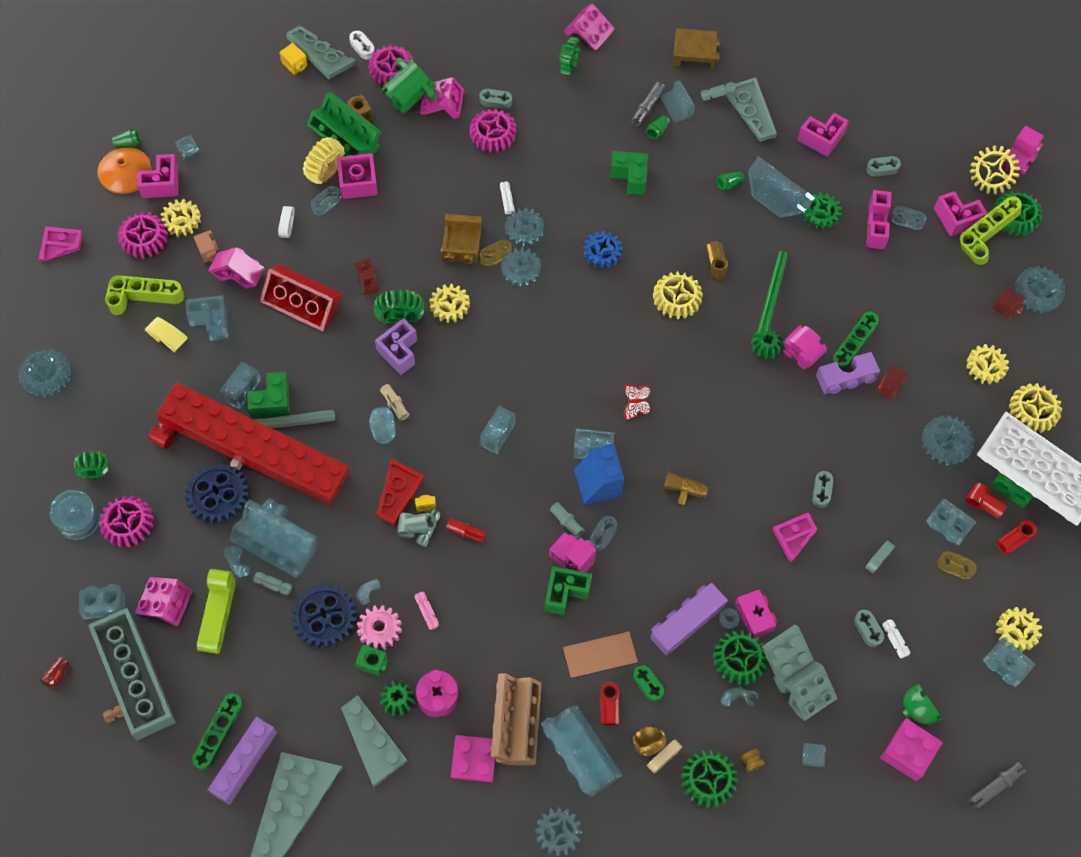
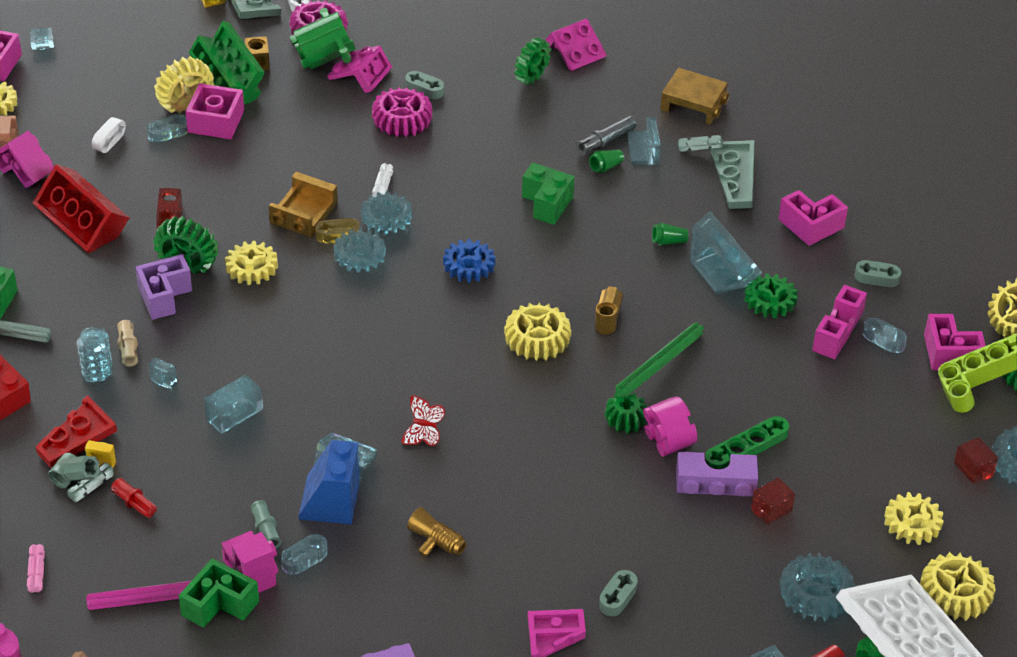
camera: 20 degrees right, 20 degrees down
none -> dark pink axle [86,581,191,610]
none -> clear light blue plate [149,357,178,390]

